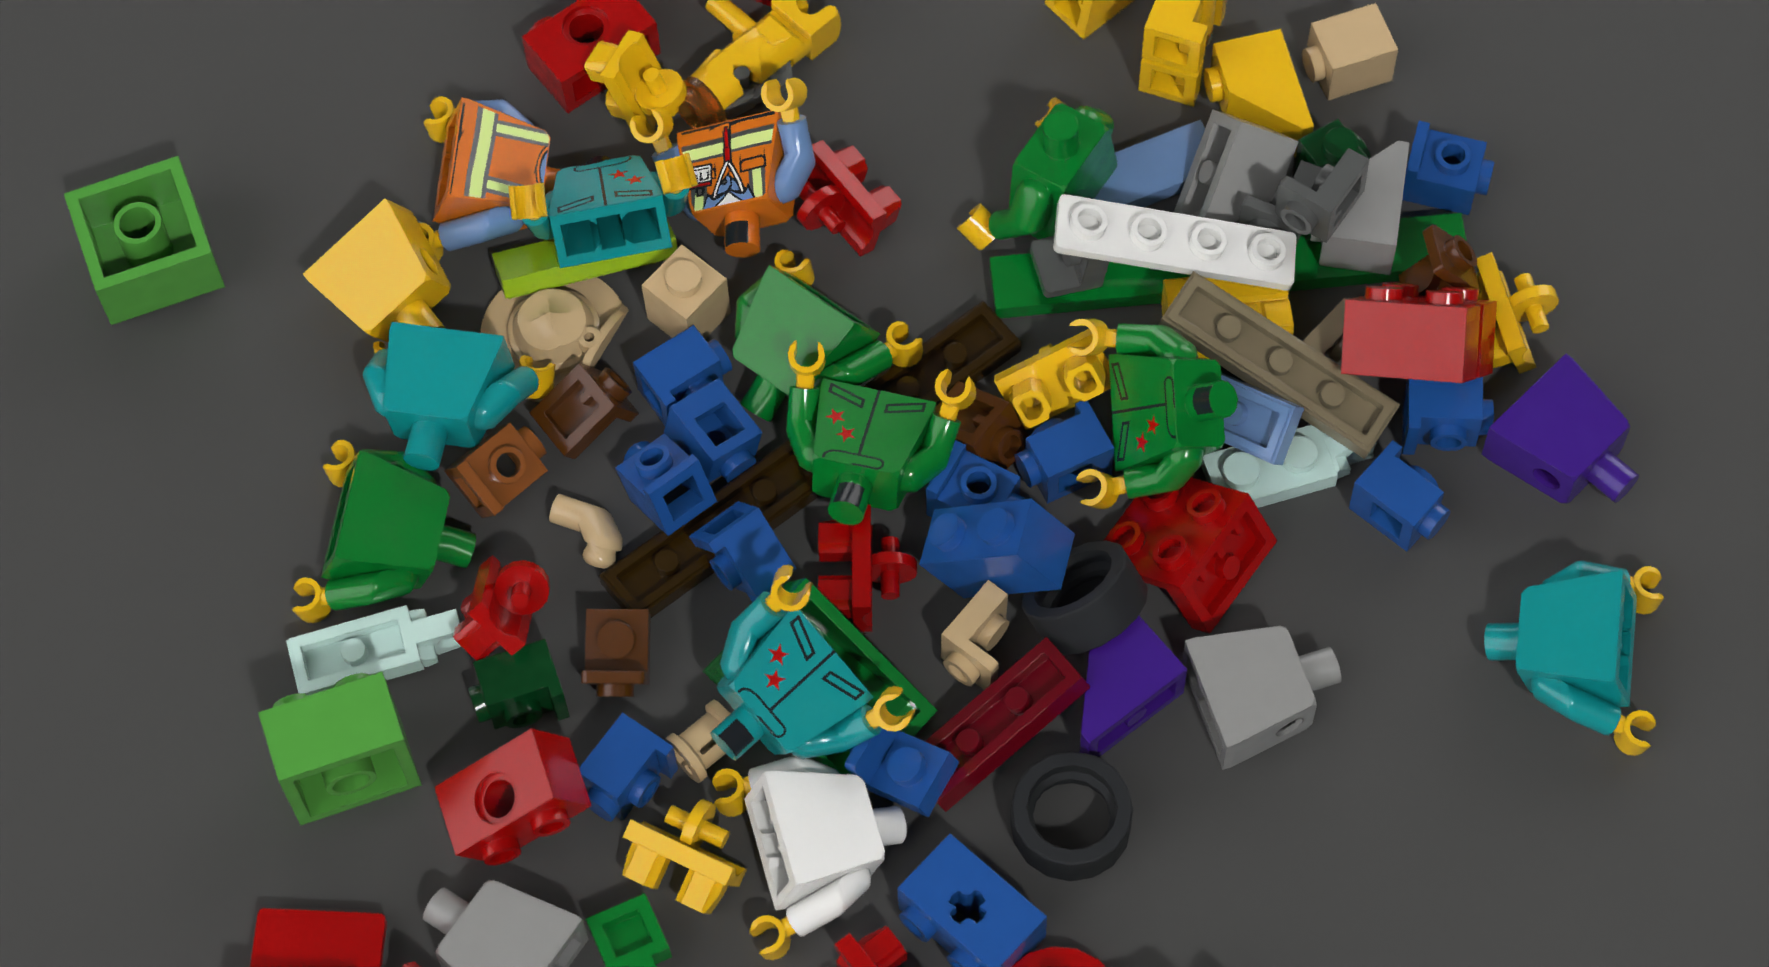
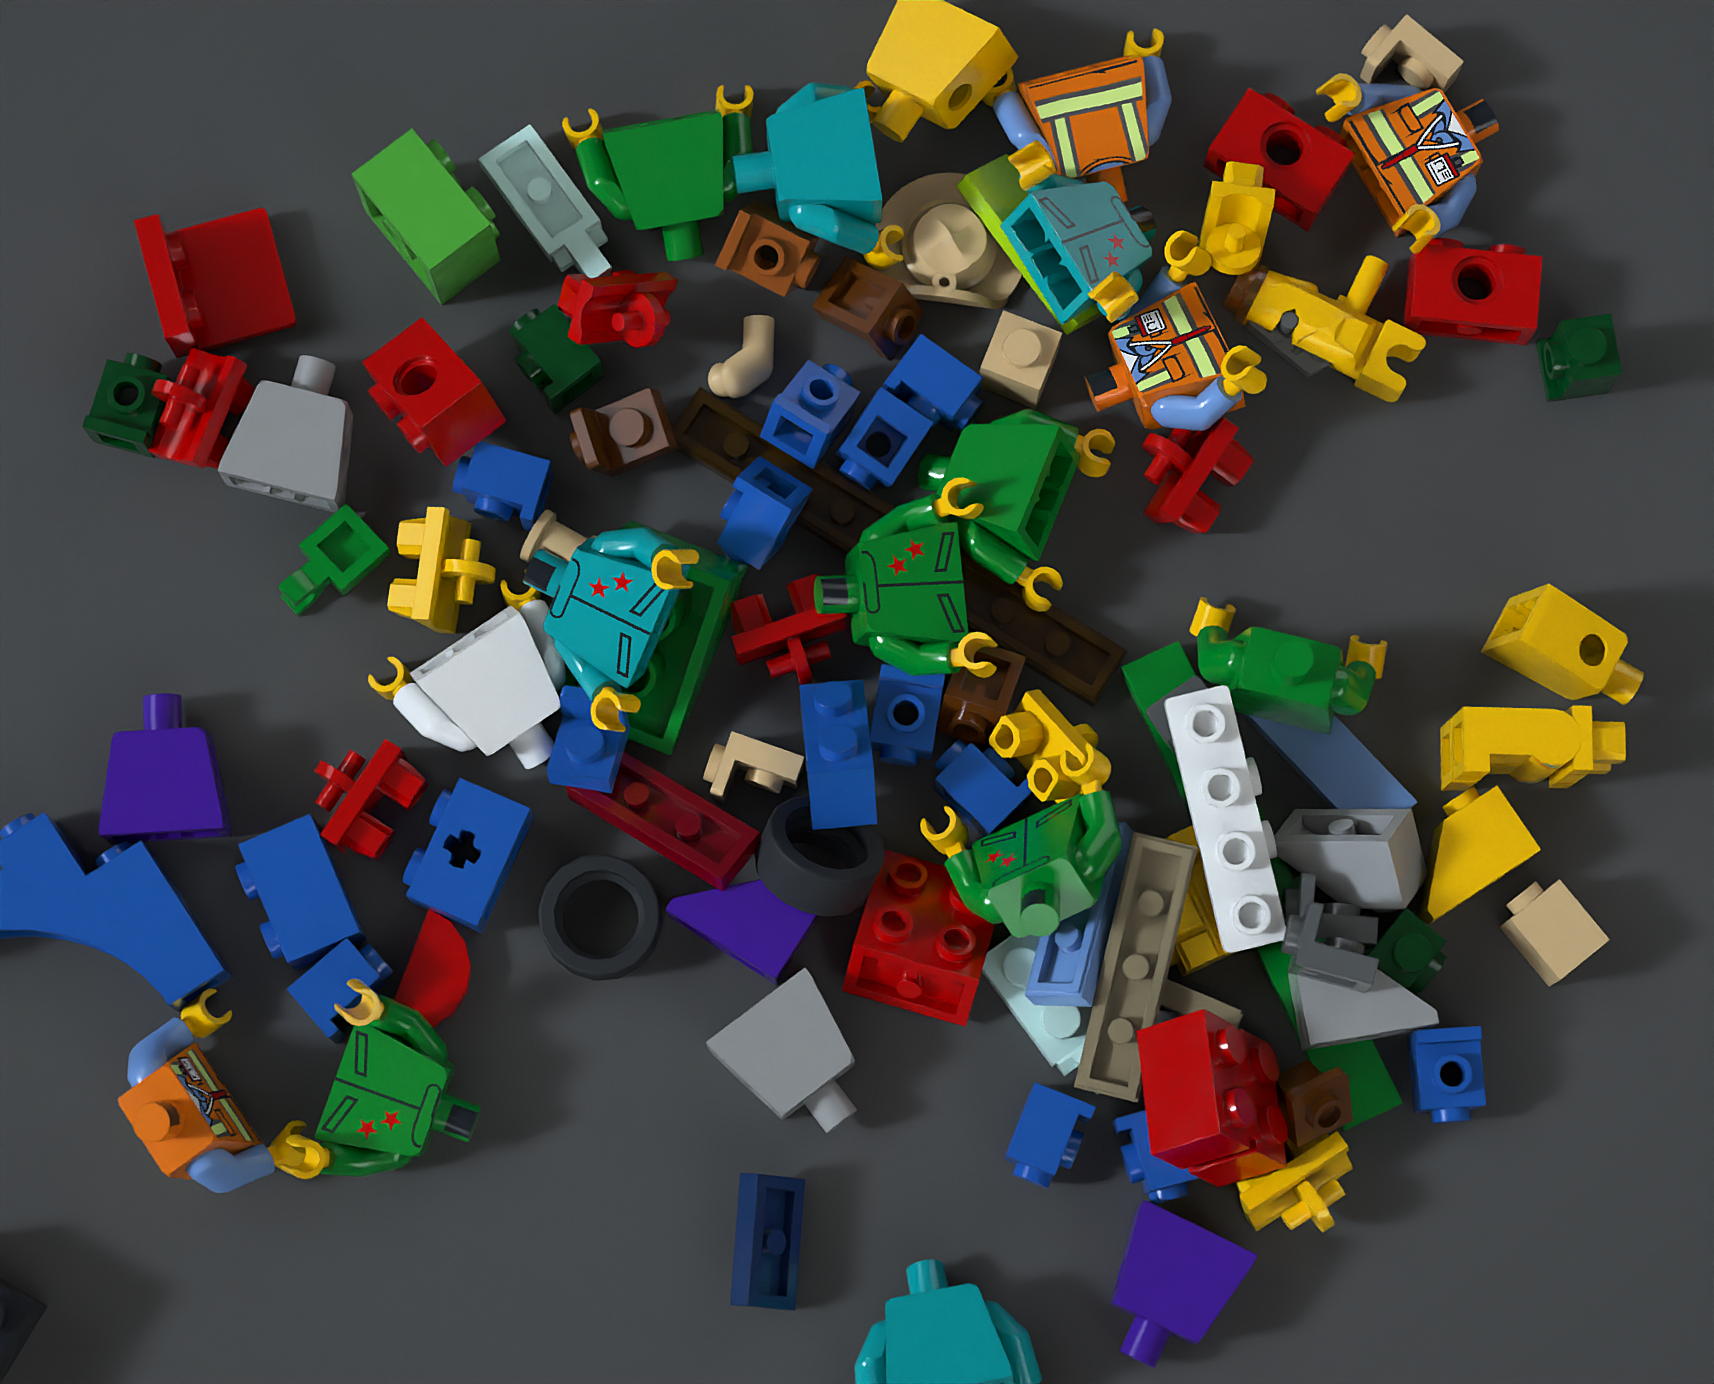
camera: 65 degrees right, 15 degrees up
none -> dark blue plate [730,1173,805,1311]

